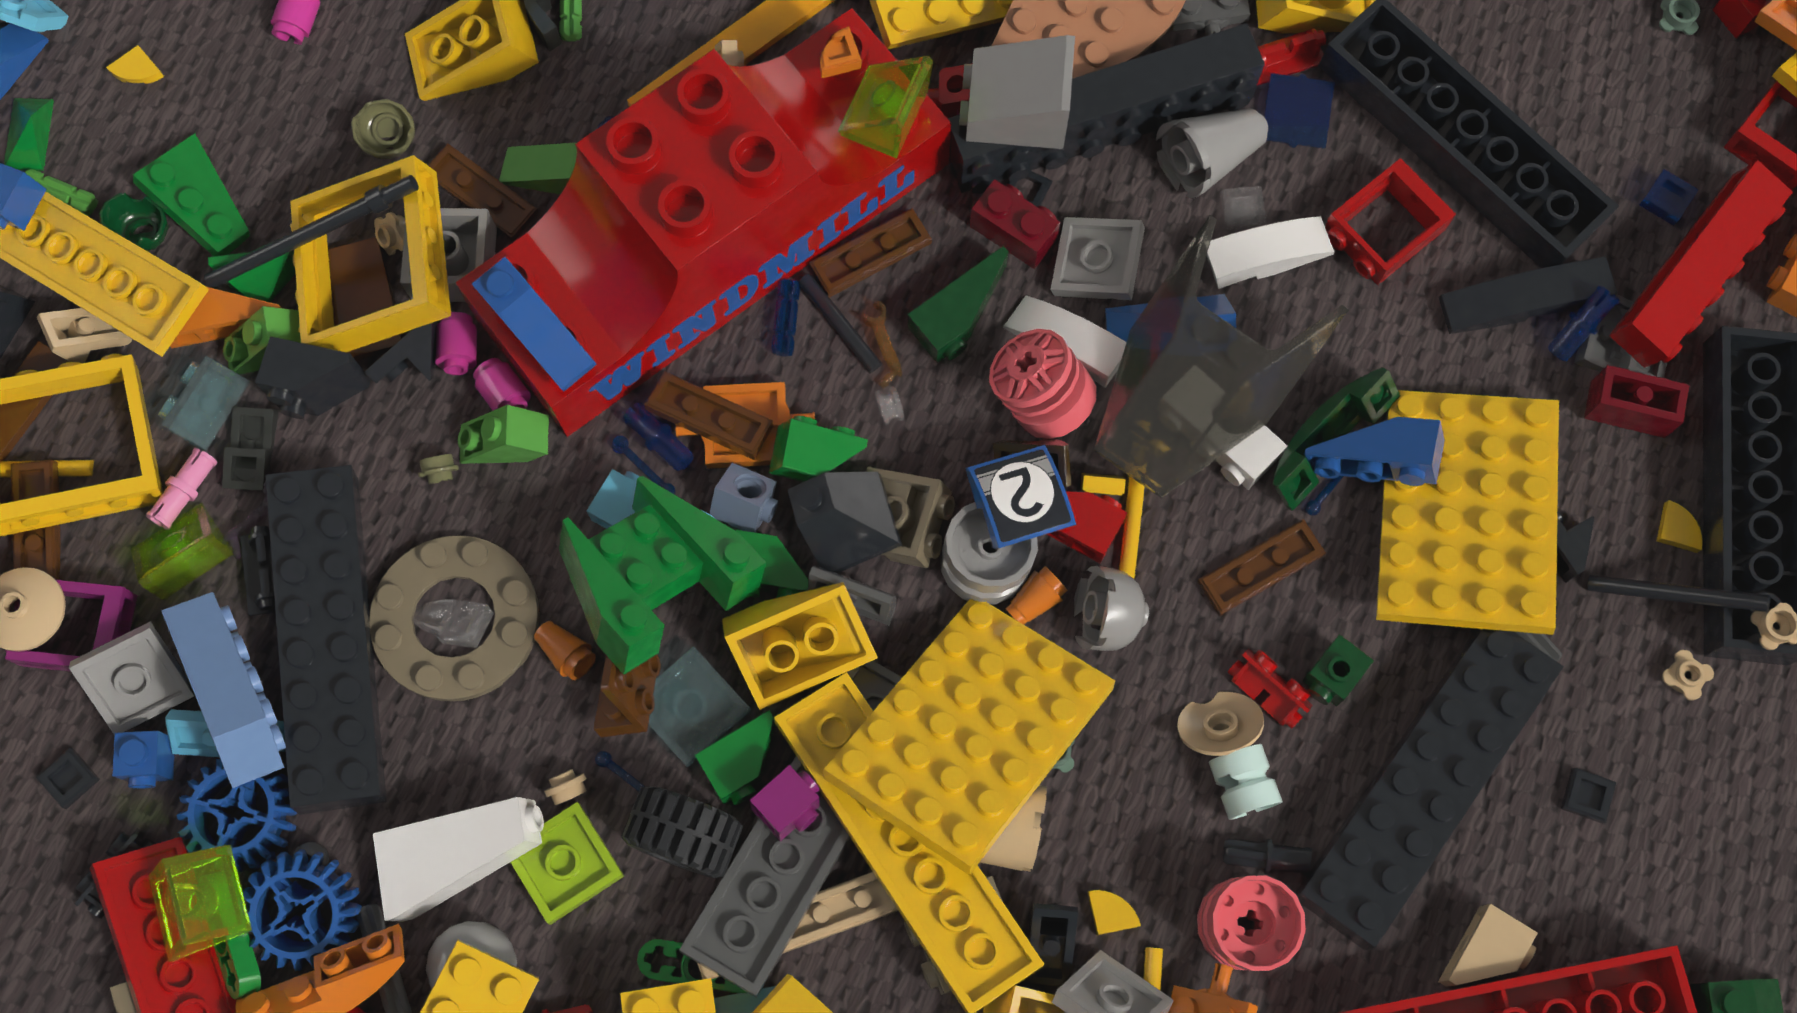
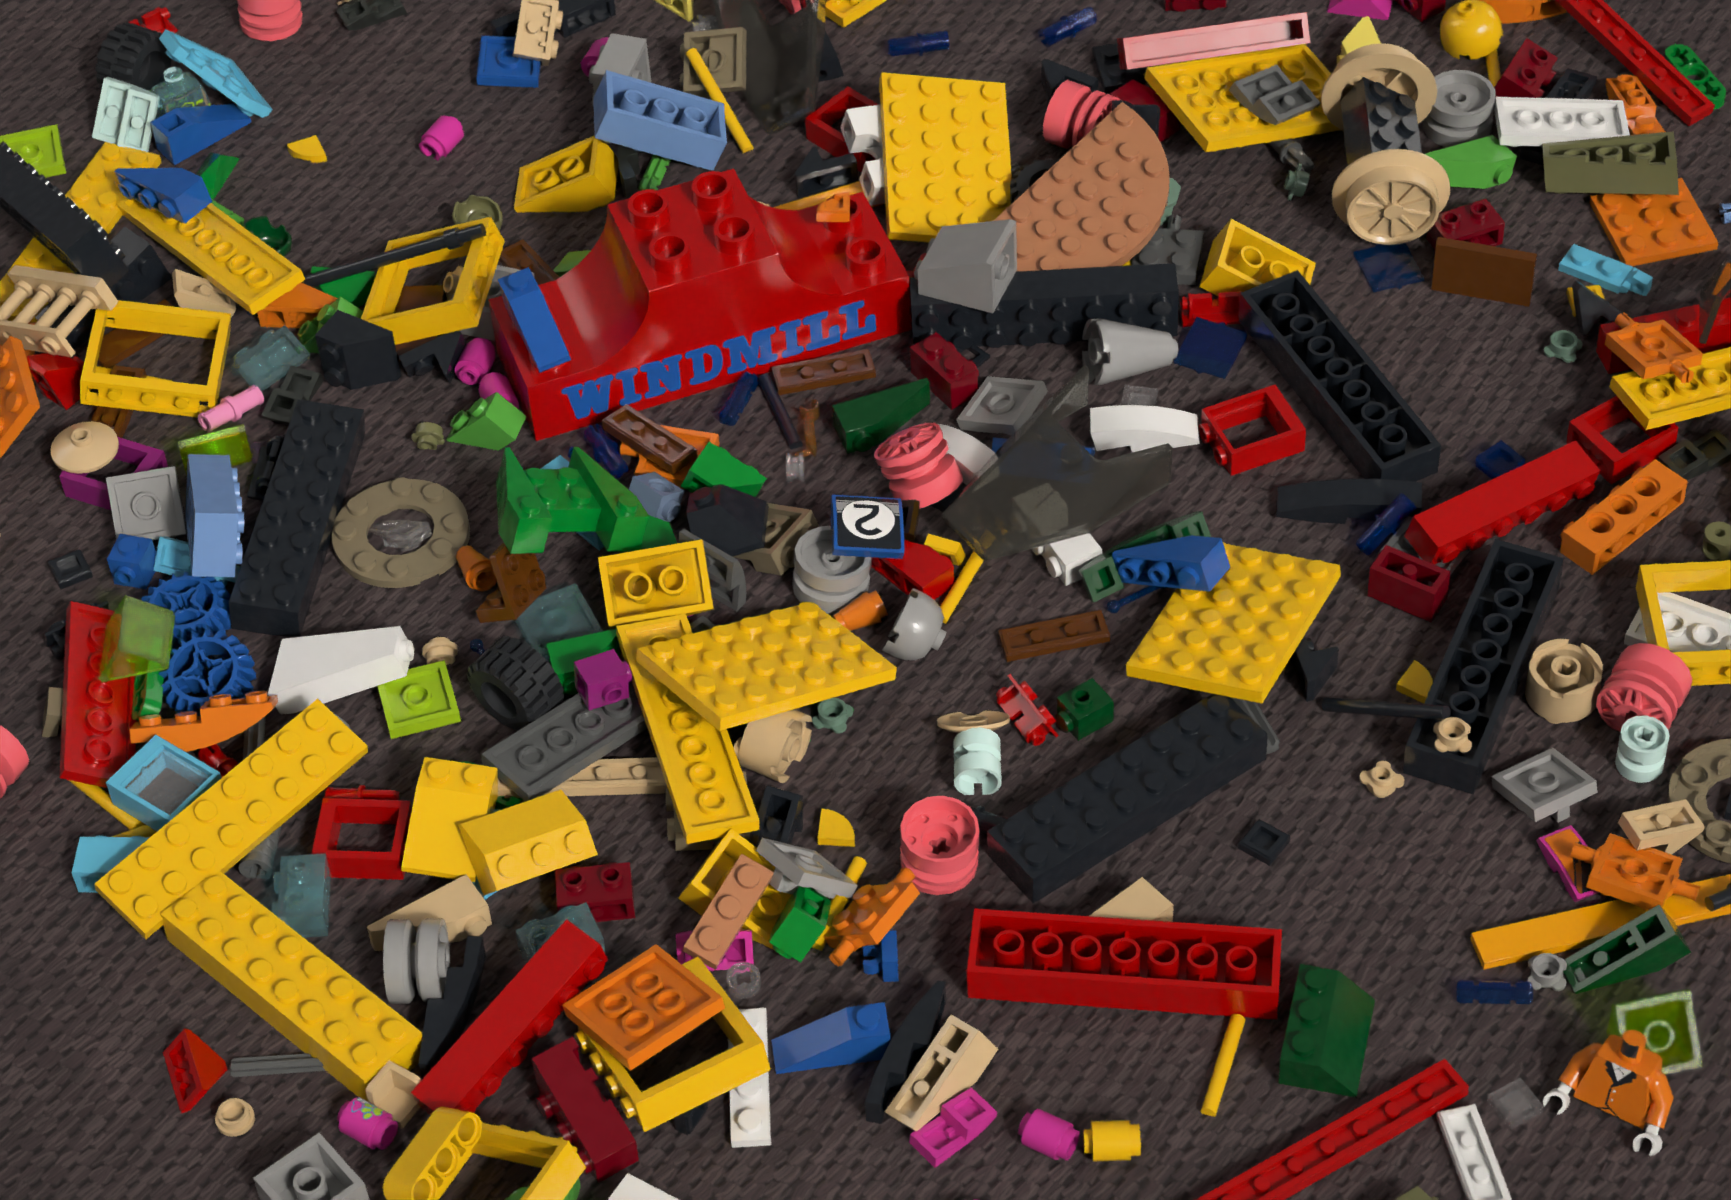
camera: 20 degrees right, 25 degrees down
green wing [133,133,249,257] -> none
clear neon green slope [837,56,933,158] -> none

